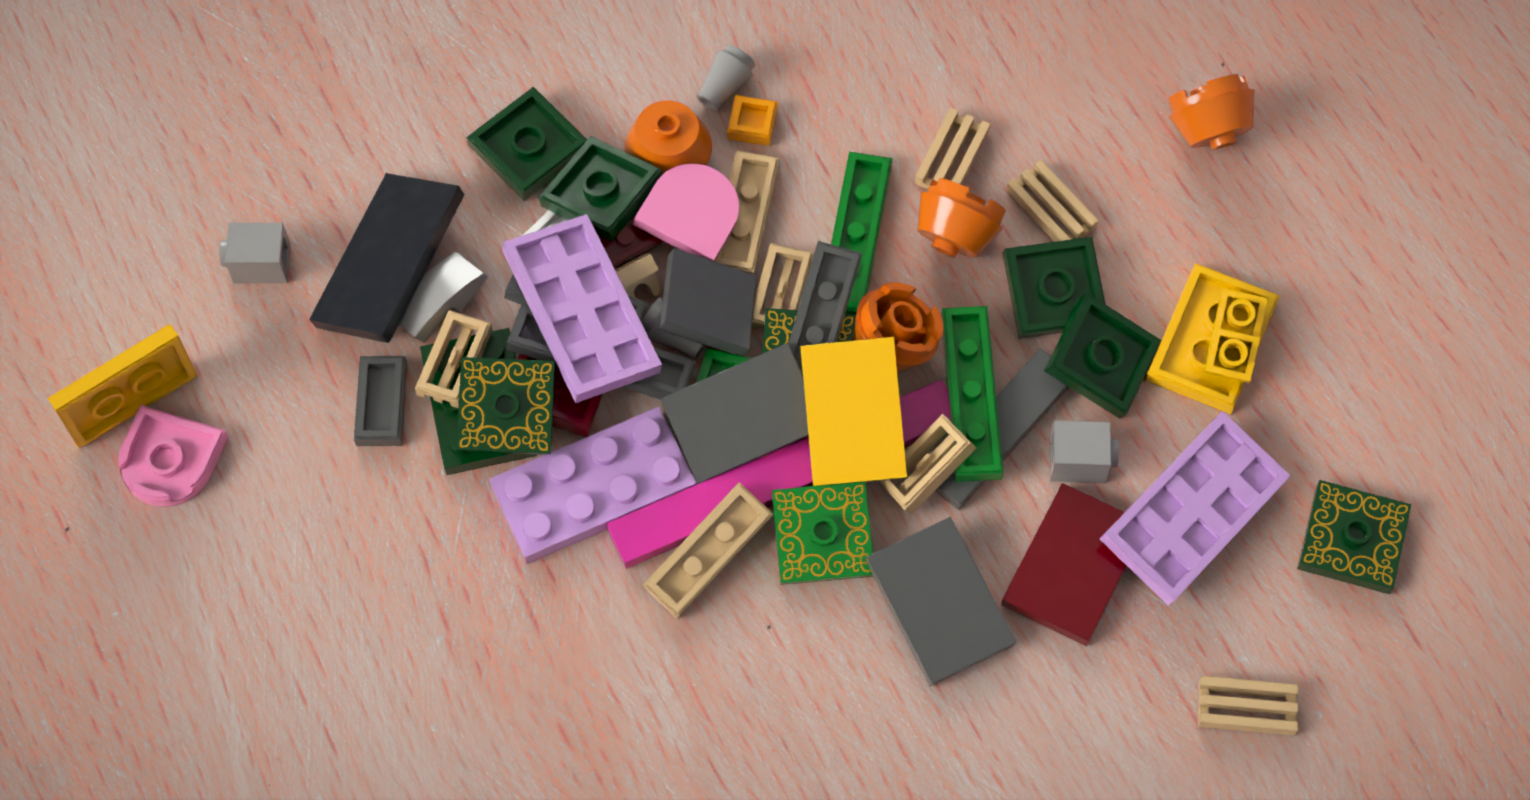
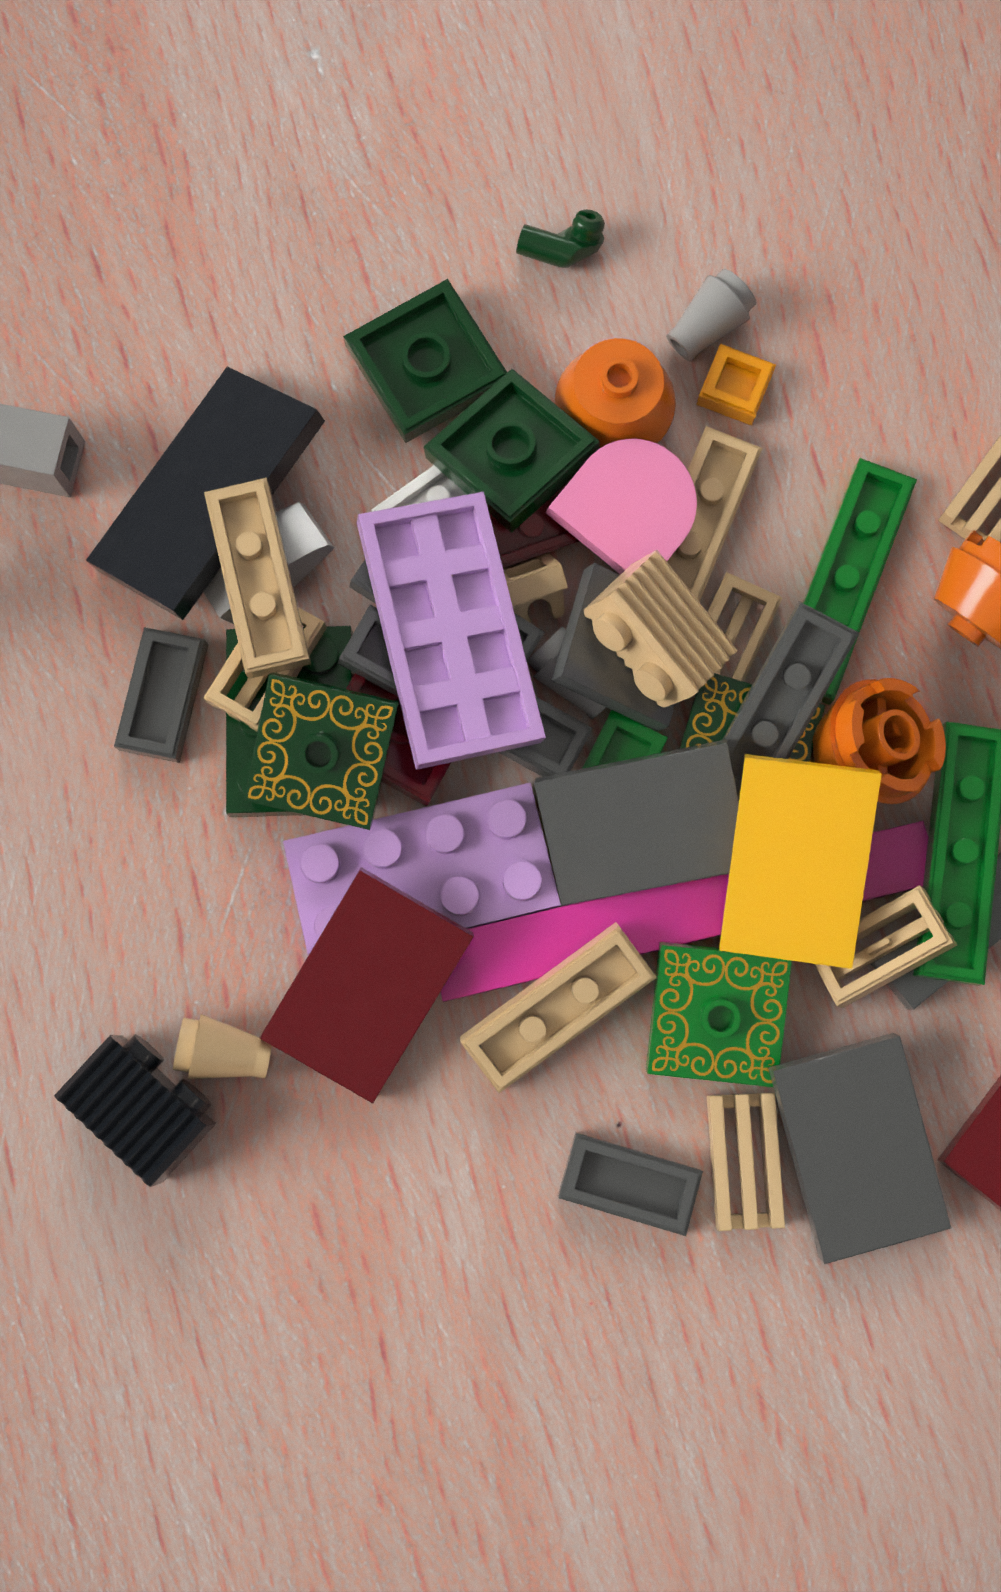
camera: 10 degrees right, 15 degrees up
none -> black brick [54,1034,216,1187]
none -> tan cone [173,1014,272,1079]
none -> tan tile [204,478,311,679]
none -> dark red tile [259,867,474,1104]
none -> dark green arm [516,209,605,268]
none -> dark grey tile [558,1132,703,1236]
none -> tan brick [584,550,737,708]
none -> tan tile [707,1092,785,1231]

